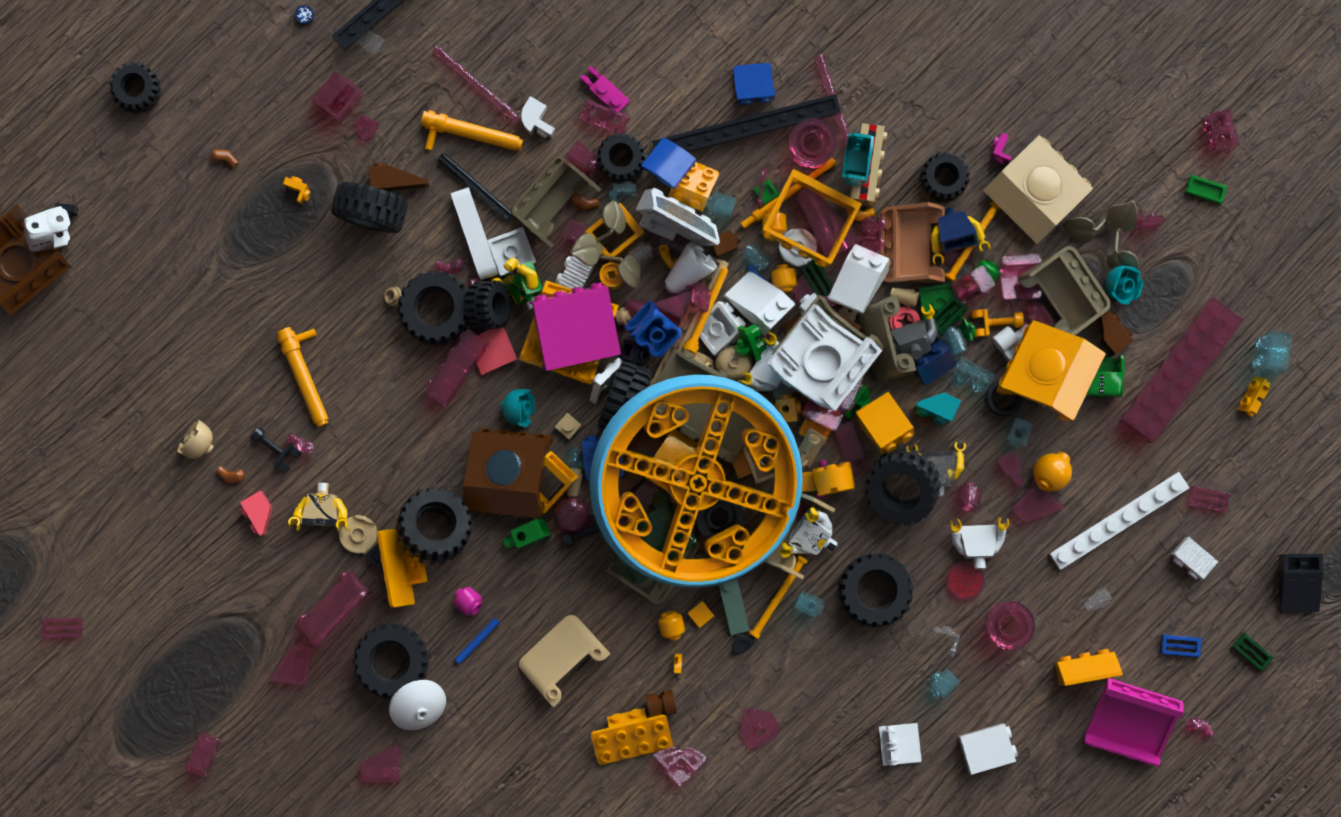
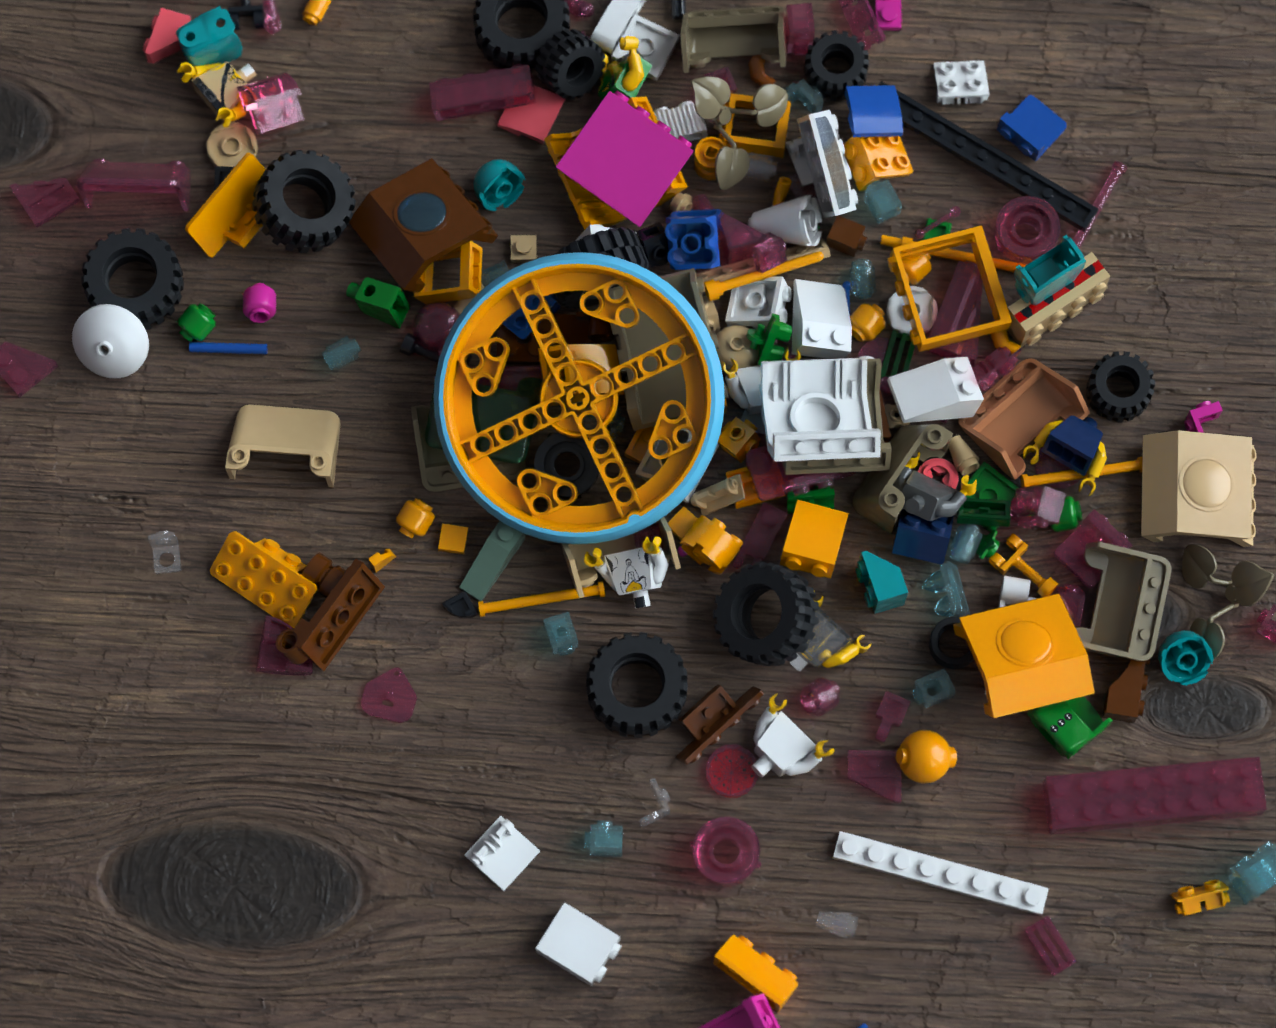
camera: 50 degrees right, 10 degrees down
white brick [1171,537,1218,580] -> none
none -> clear bracket [148,531,181,574]
none -> teal piece [176,6,242,66]
none -> green head [177,303,216,342]
none -> clear pink brick [237,73,305,135]
none -> reddish brown hinge [276,559,385,672]
none -> clear light blue brick [321,336,362,371]
none -> reddish brown bracket [676,684,764,765]
none -> white hinge [934,61,989,105]

